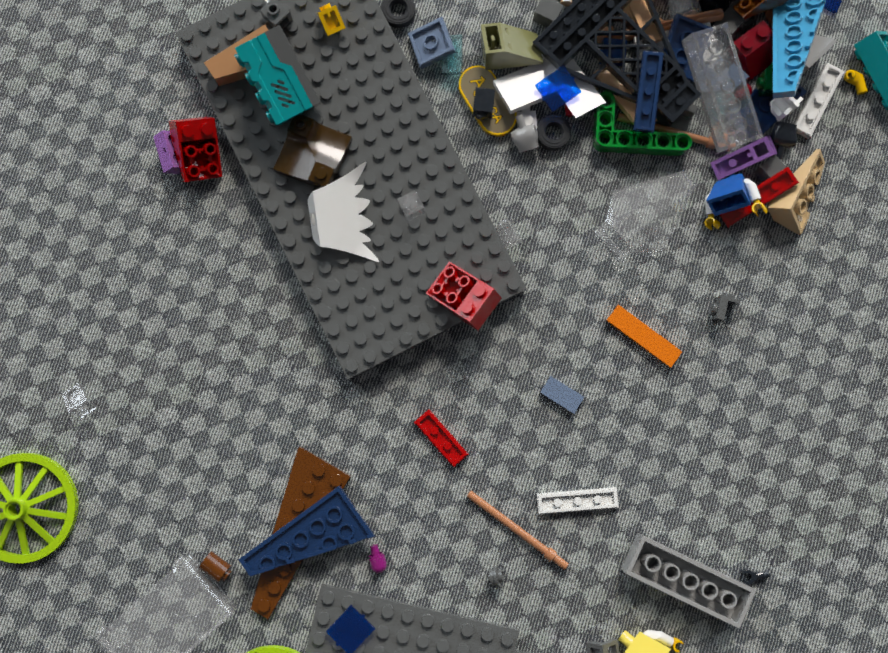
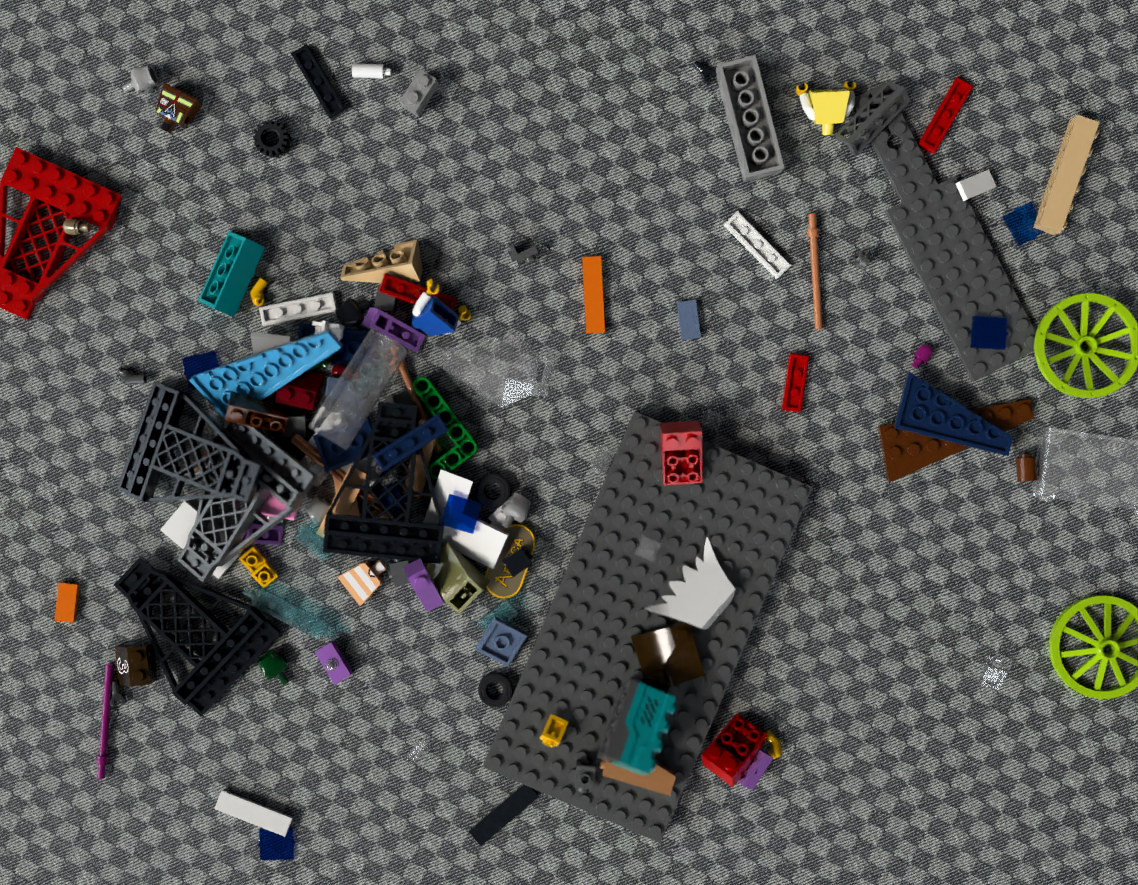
camera: 130 degrees left, 5 degrees up
none -> medium lavender slope [403,558,444,612]
none -> yellow arm [764,730,782,759]

